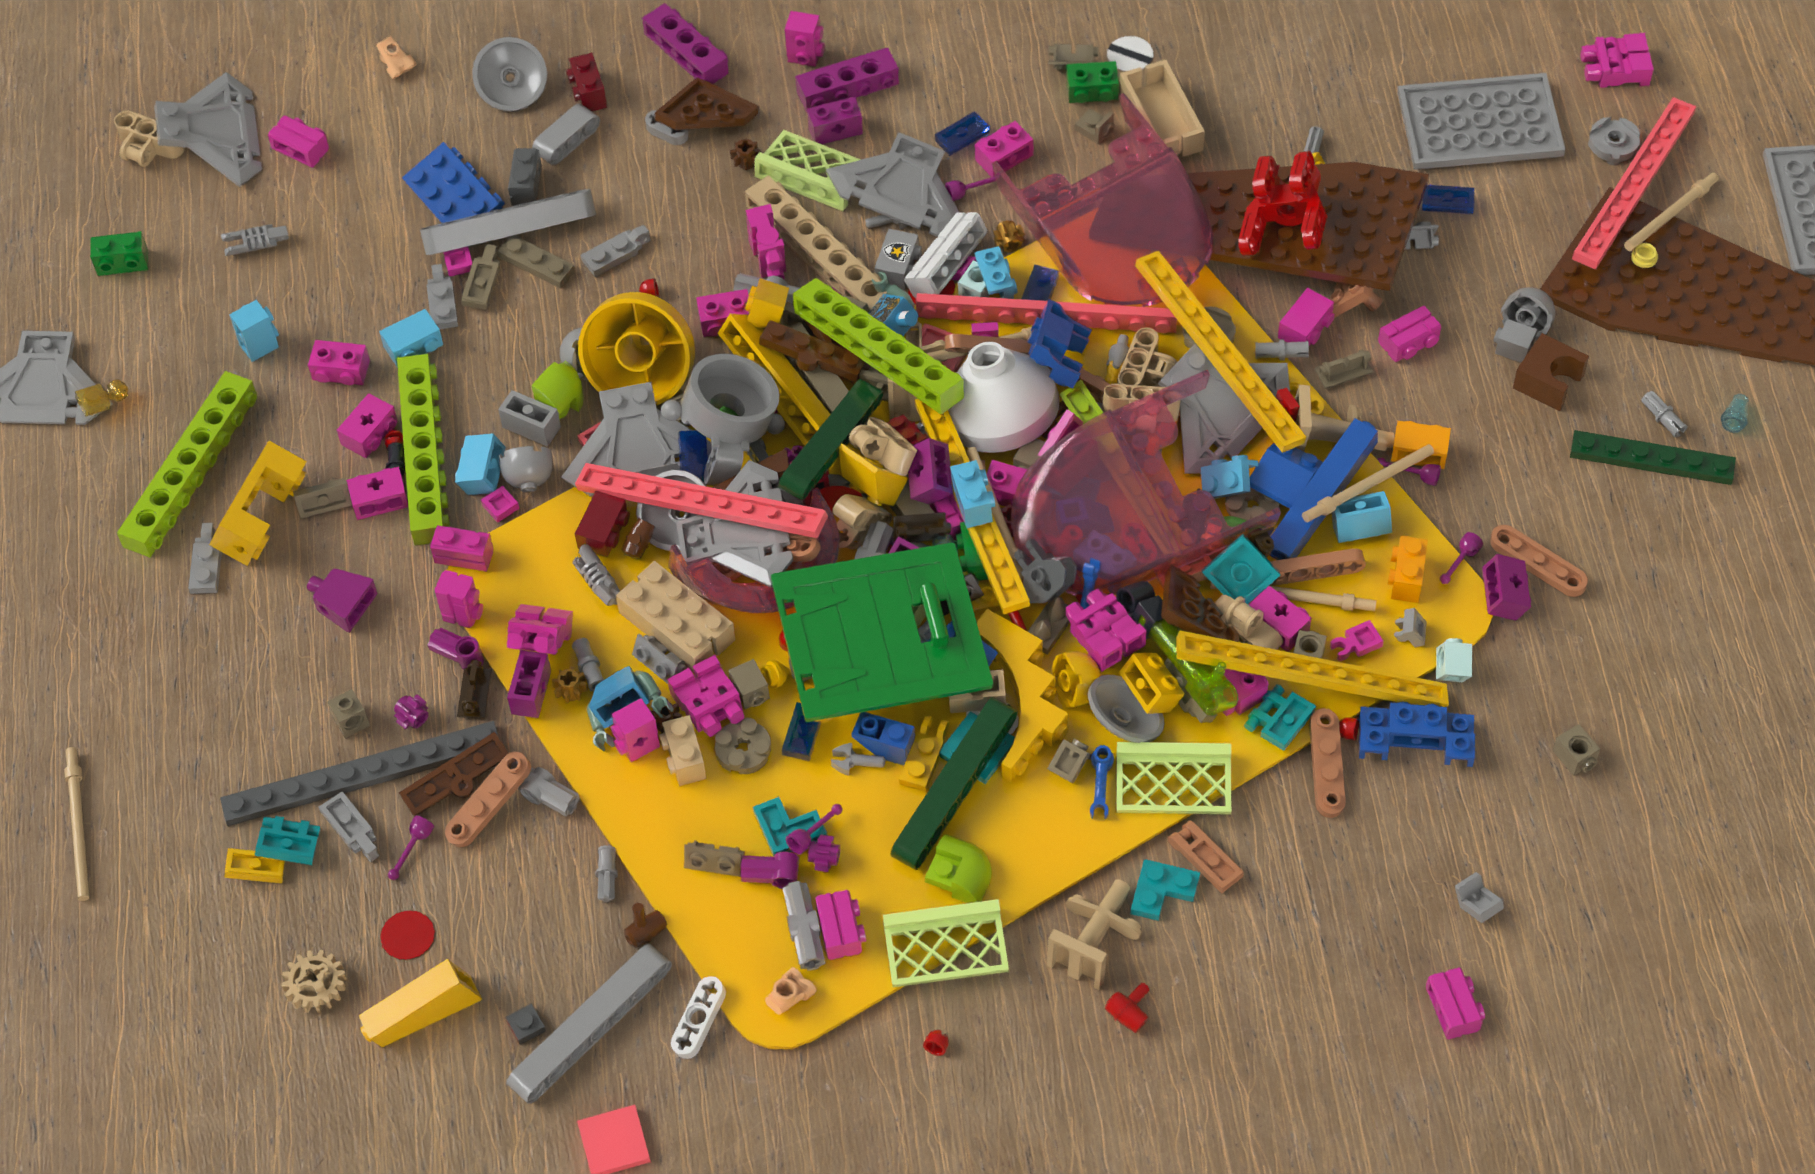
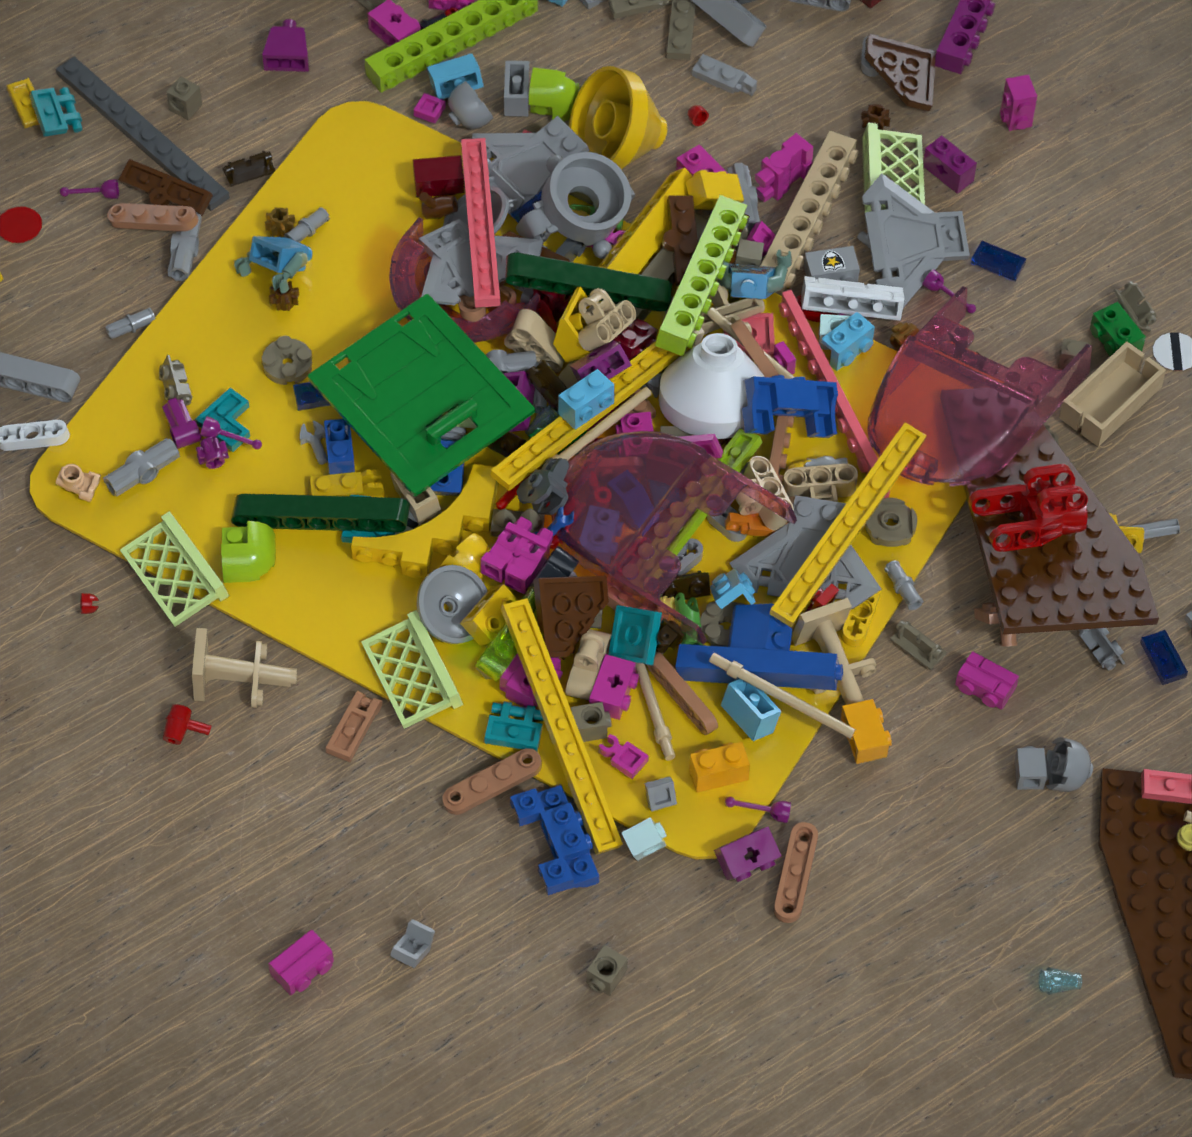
camera: 60 degrees right, 0 degrees up
light grey hinge [318,792,380,862] -> none
magenta gear [394,694,429,730] -> none
magenta piece [428,627,484,670] -> none
dark pink brick [430,525,494,571] -> none
dark pink brick [434,570,483,628] -> none
dark pink hips [507,604,573,654] -> none
magenta brick [507,650,551,718] -> none
light grey hinge [573,544,620,606] -> none
dark pink brick [611,698,660,762] -> none
tan piece [616,561,735,673] -> none
reddish brown piece [624,903,667,948] -> none
light grey hinge [632,634,687,684] -> none
tan brick [659,715,706,786] -> none
dark pink hips [667,655,744,737] -> none
dark tan brick [728,659,770,710] -> none
magenta brick [795,47,899,113] -> none
dark pink brick [815,890,866,960] -> none
dark pink brick [975,121,1033,177] -> none
clear blue plate [1021,265,1059,301] -> none
dark tan bracket [1047,738,1092,783] -> none
blue brick [1090,745,1114,819] -> none
teal plate [1130,859,1200,921] -> none
dark pink brick [1278,288,1335,346] -> none
red hinge [1339,717,1359,741] -> none
magenta hinge [1377,458,1441,486] -> none
reddish brown piece [1513,333,1589,412] -> none
dark green plate [1570,430,1736,485] -> none
light grey axle [1641,391,1688,438] -> none

